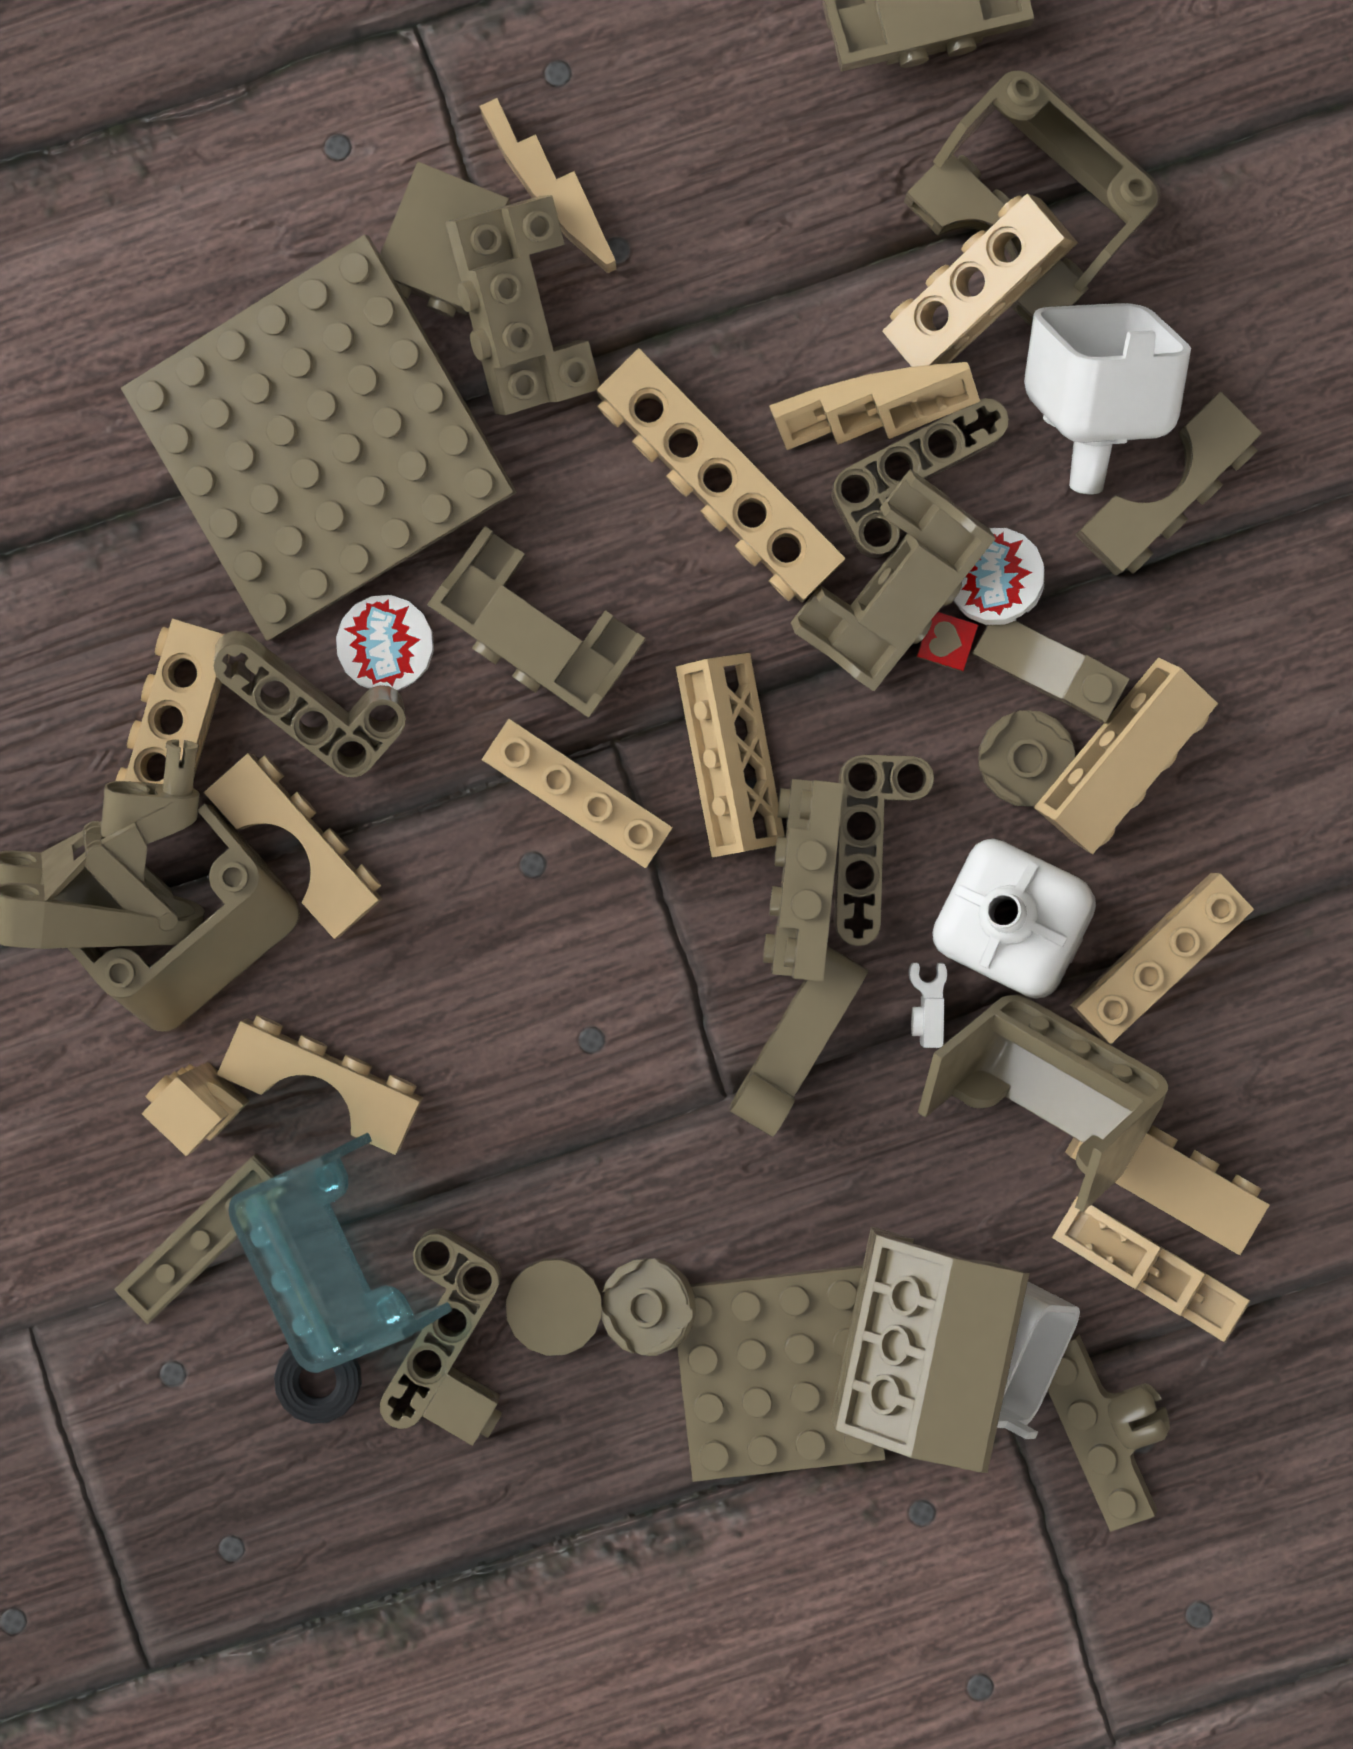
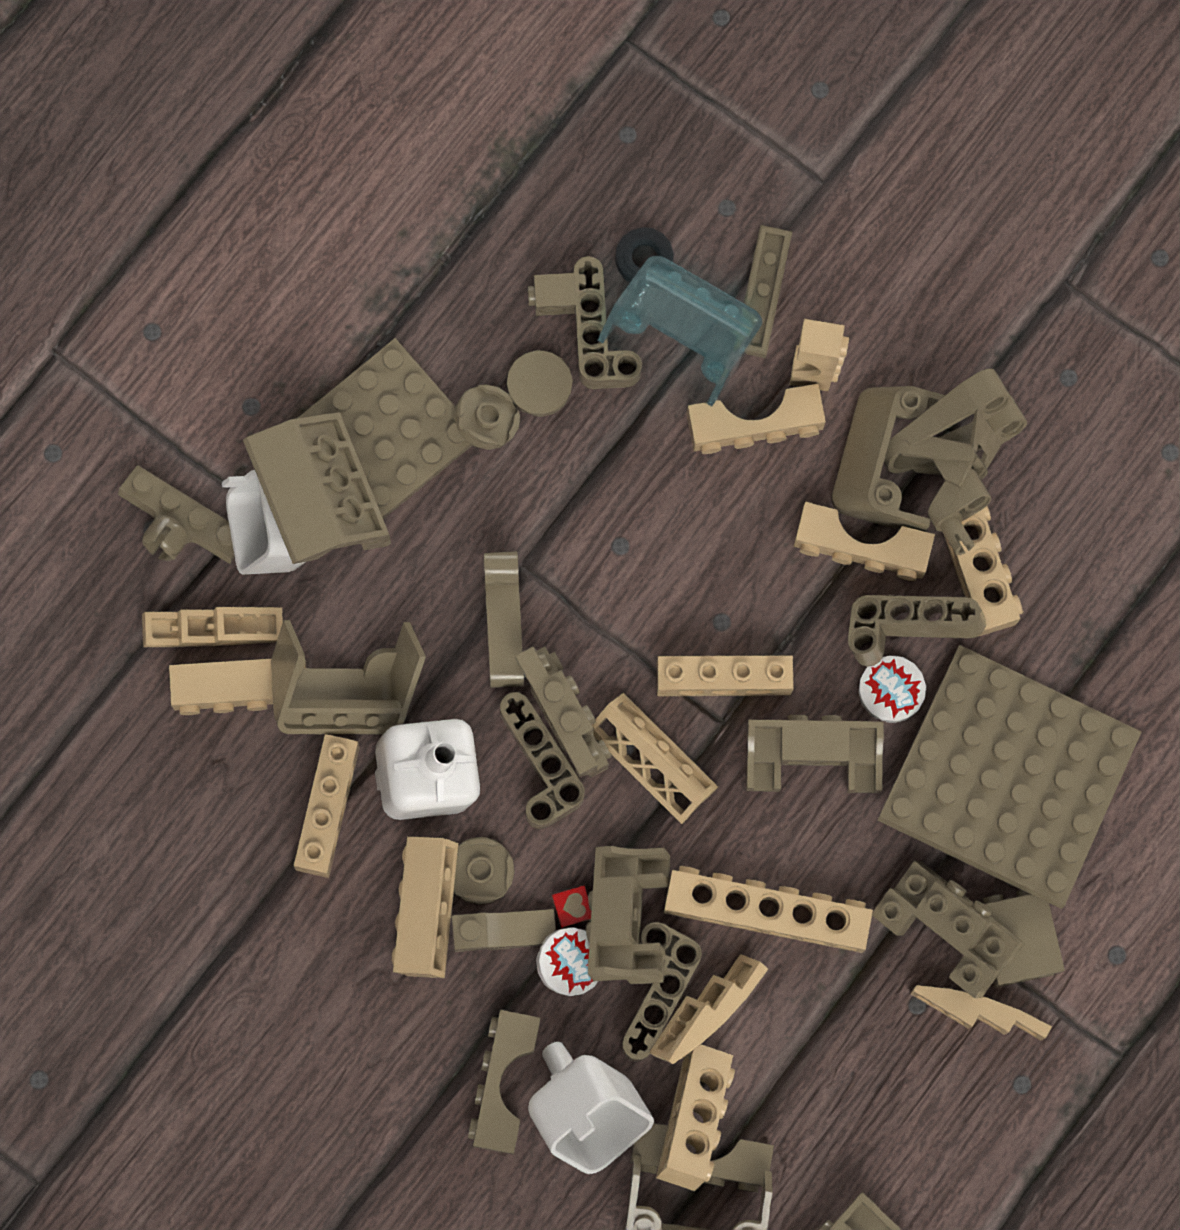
camera: 145 degrees right, 10 degrees down
white plate [909,963,947,1048] -> none

